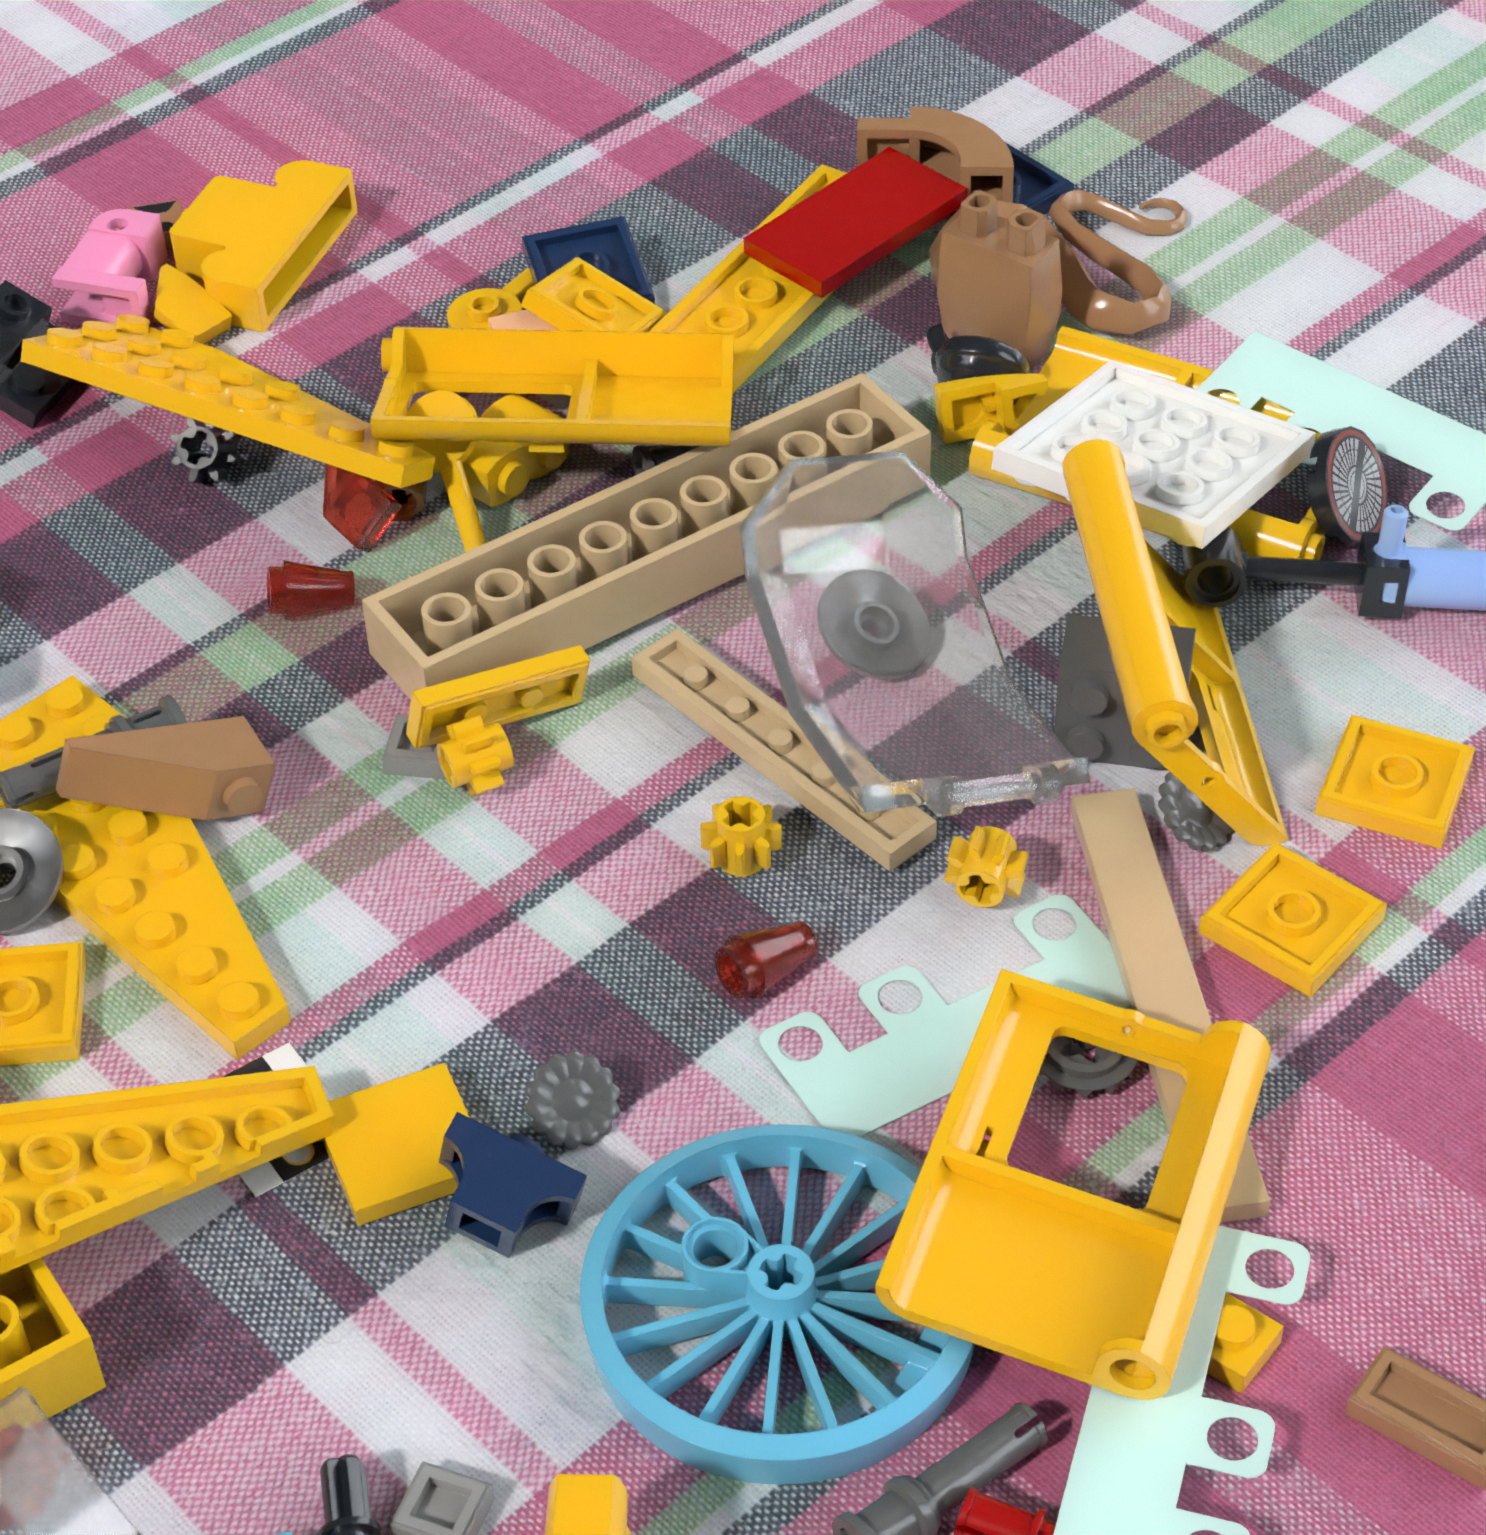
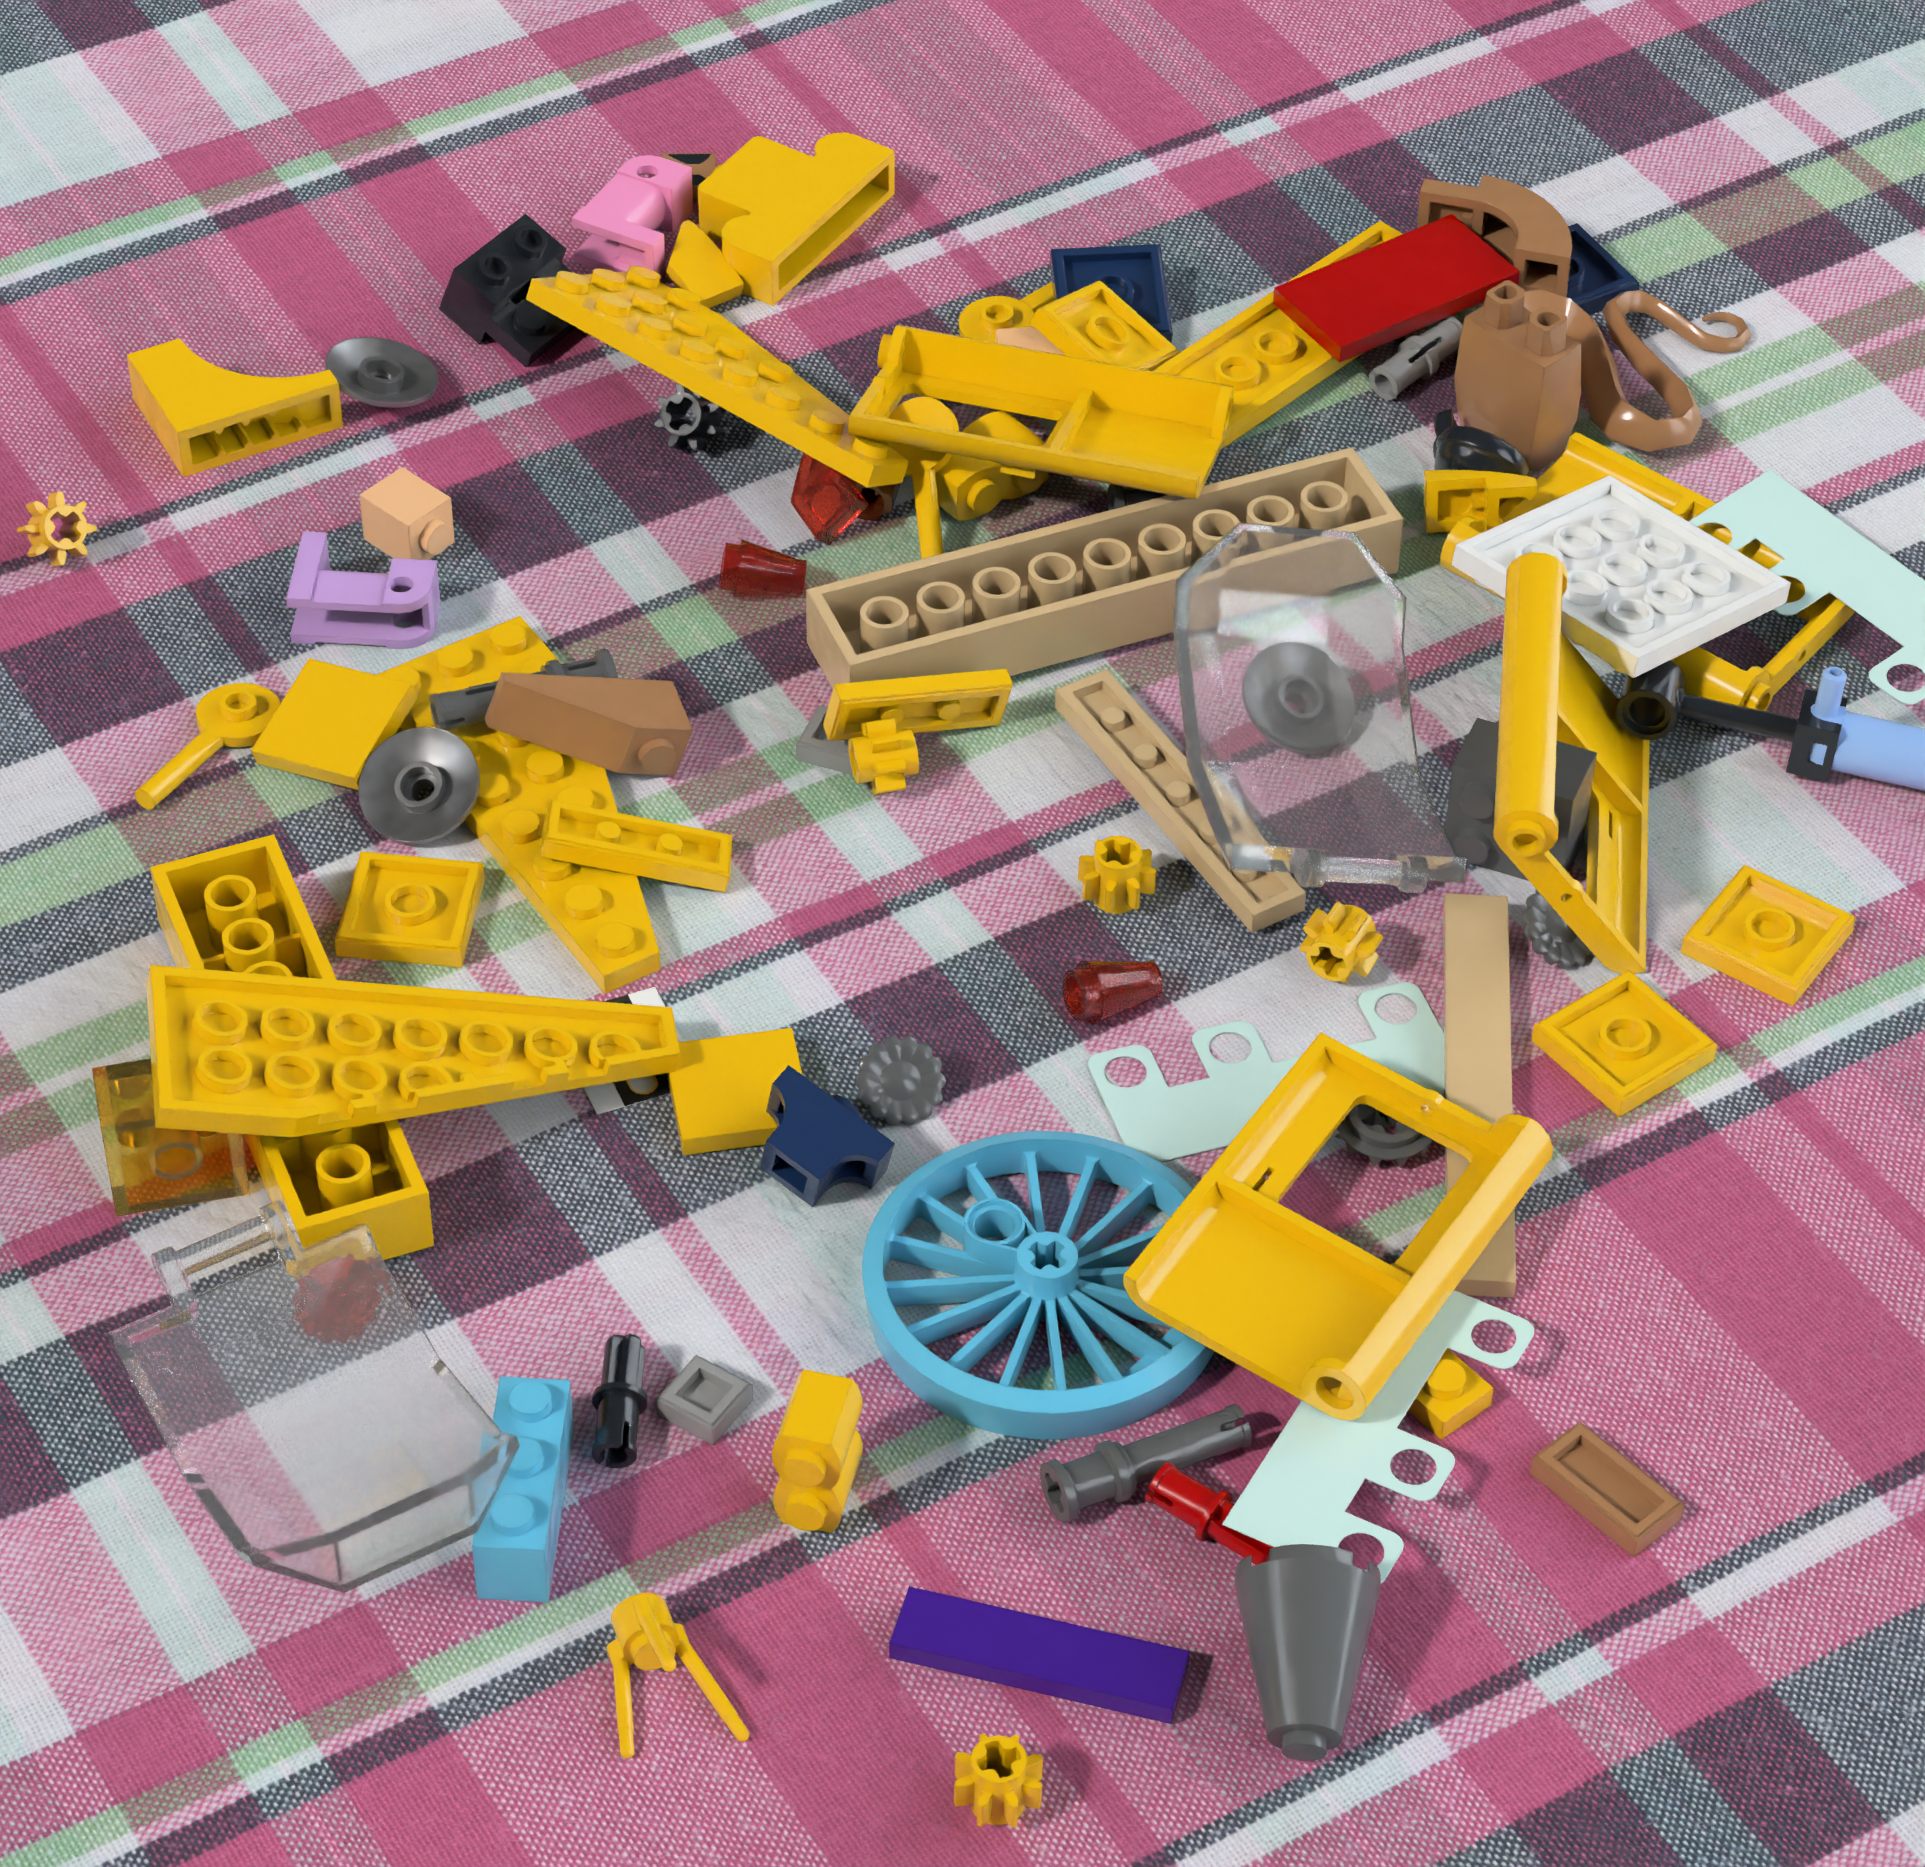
camera: 10 degrees right, 0 degrees up
tile [1307,426,1388,547] -> none
none -> yellow tile [540,799,733,893]
none -> light grey pin [1369,316,1463,400]

